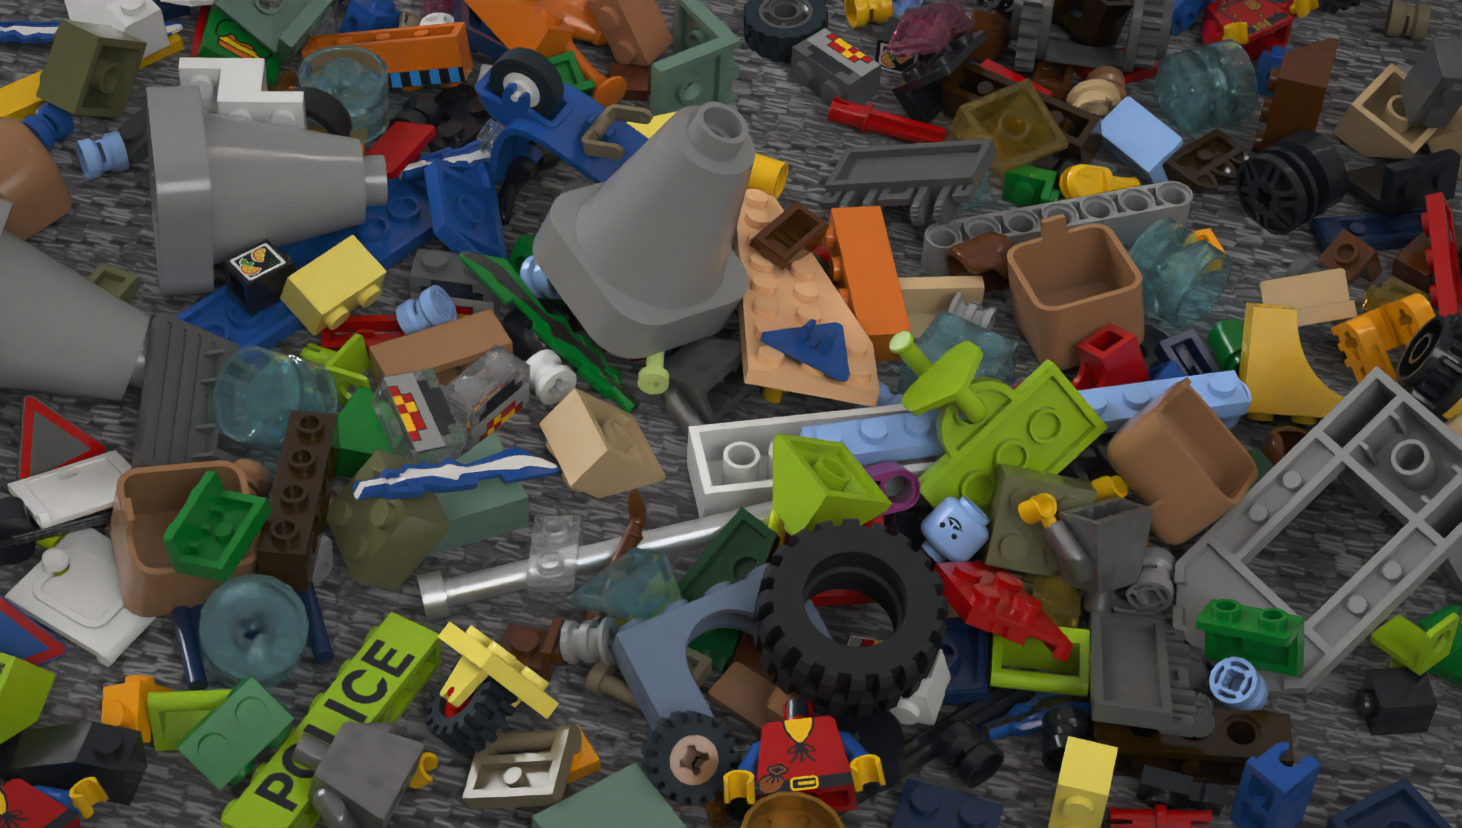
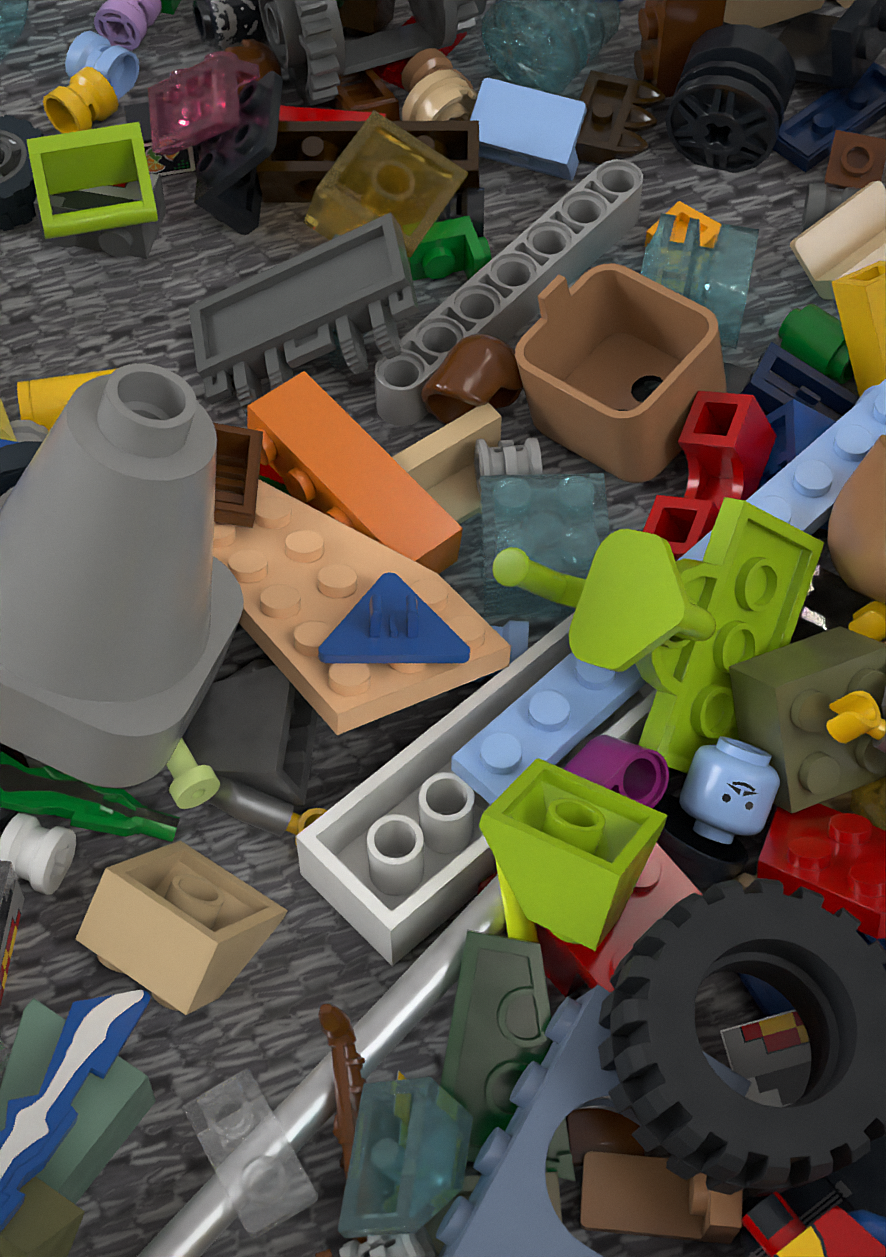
camera: 30 degrees left, 10 degrees up
red axle [827,96,947,143] -> none
yellow arm [1059,164,1141,199] -> none
none -> lime tile [26,122,158,239]

